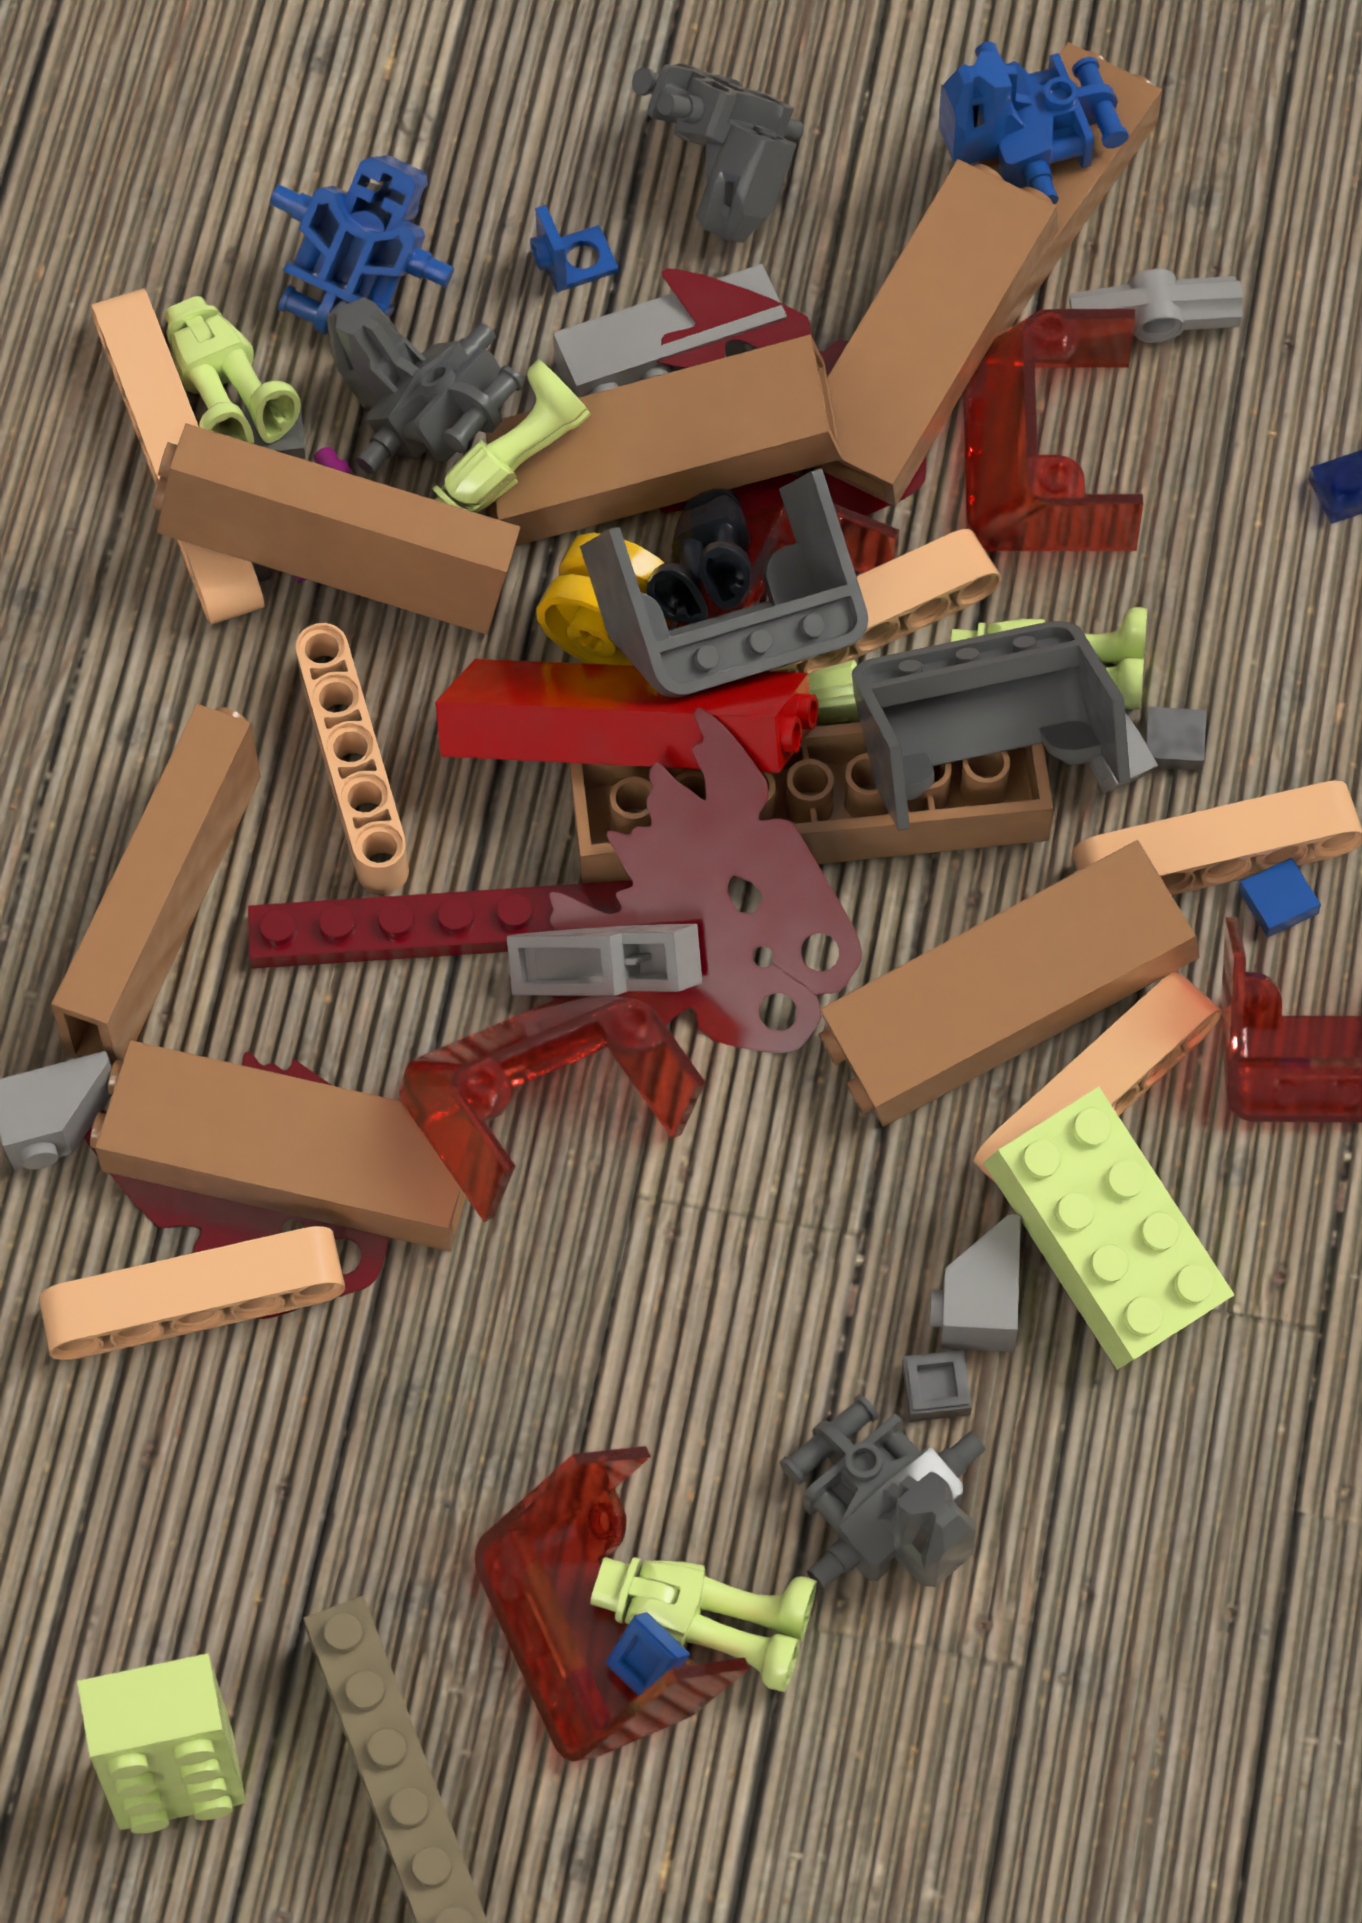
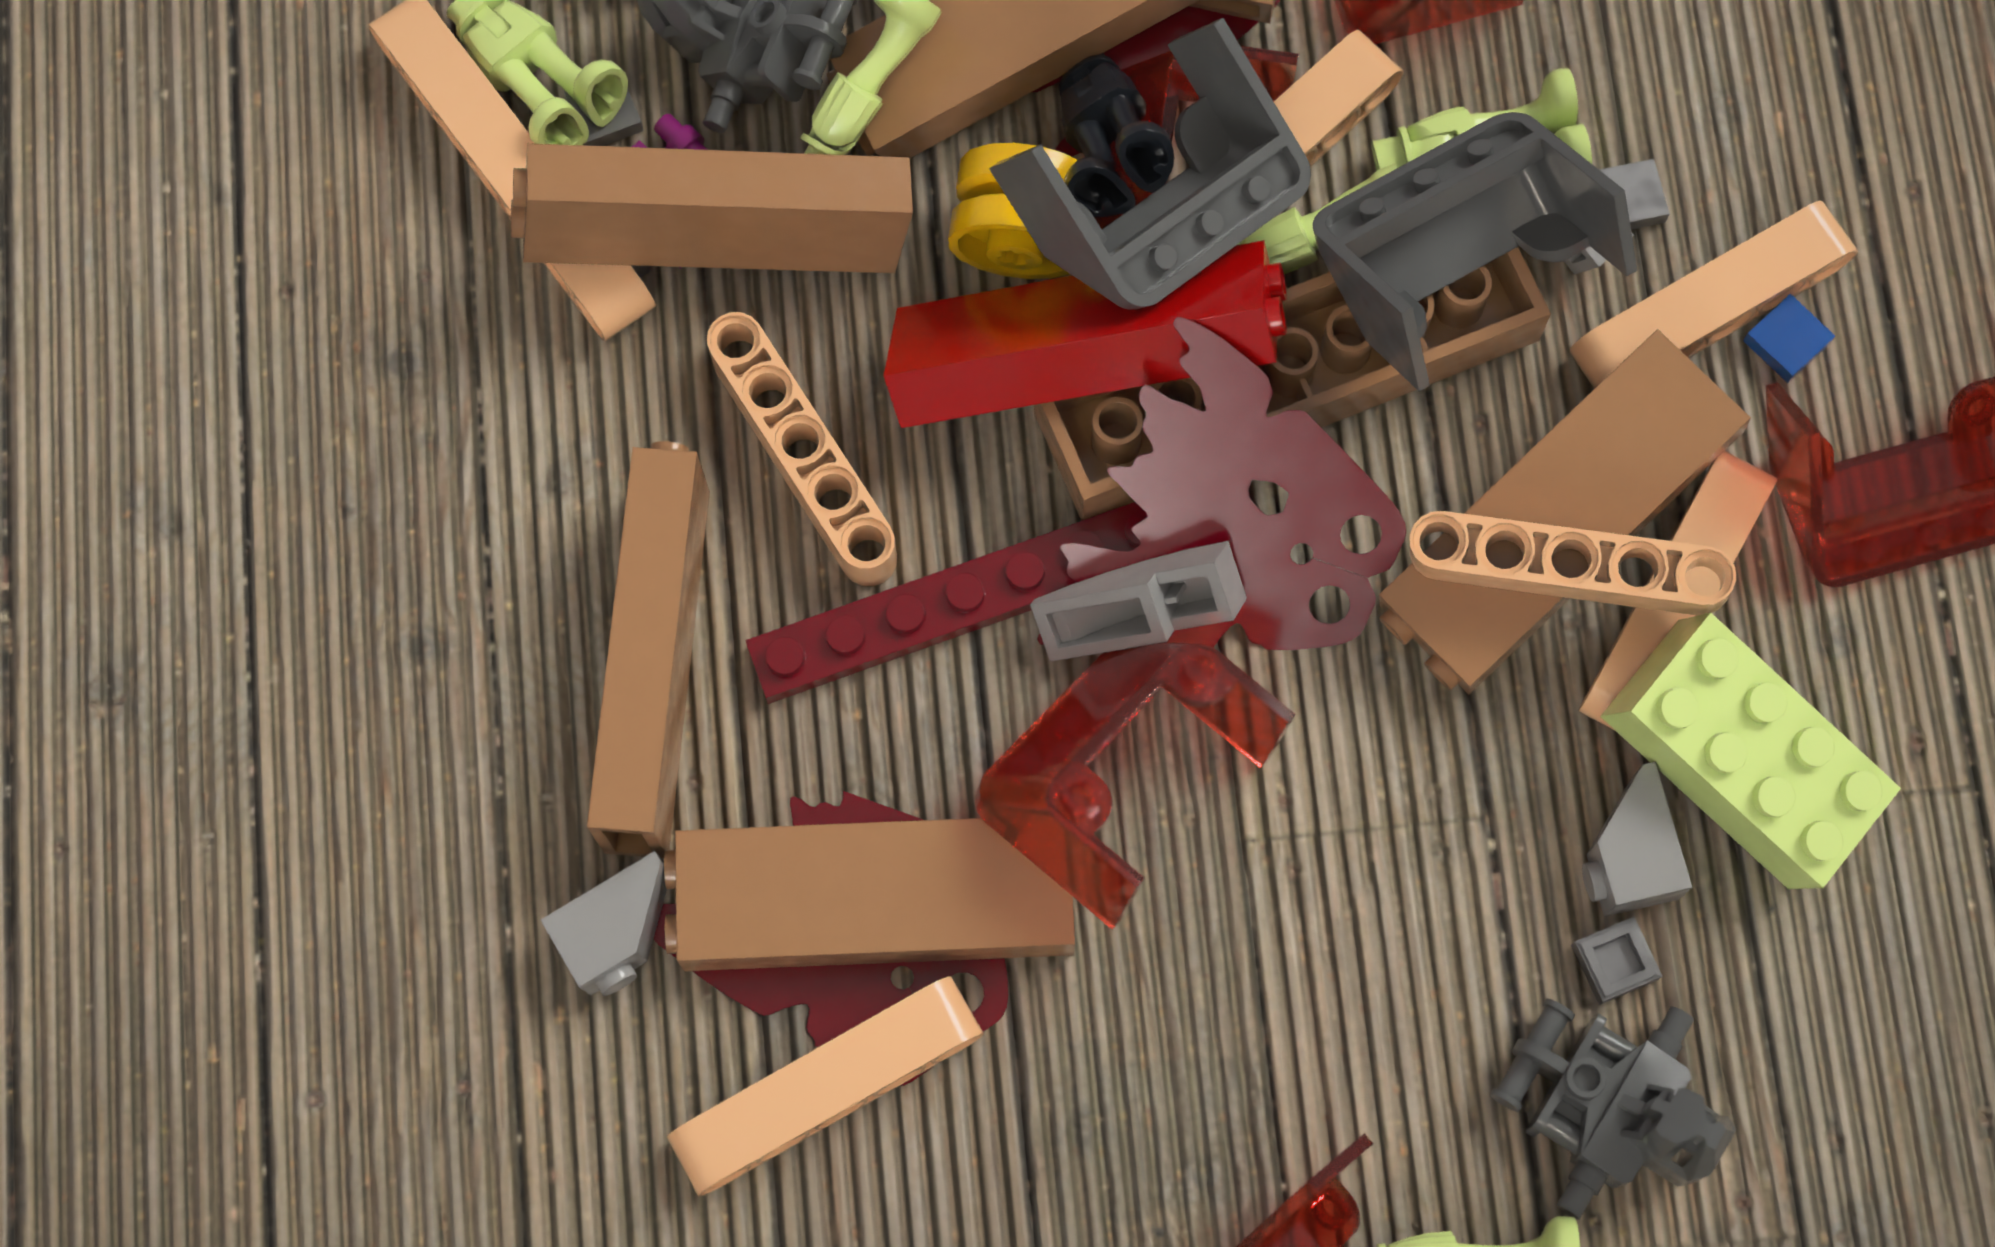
camera: 15 degrees left, 10 degrees up
none -> light nougat beam [1410,511,1736,615]

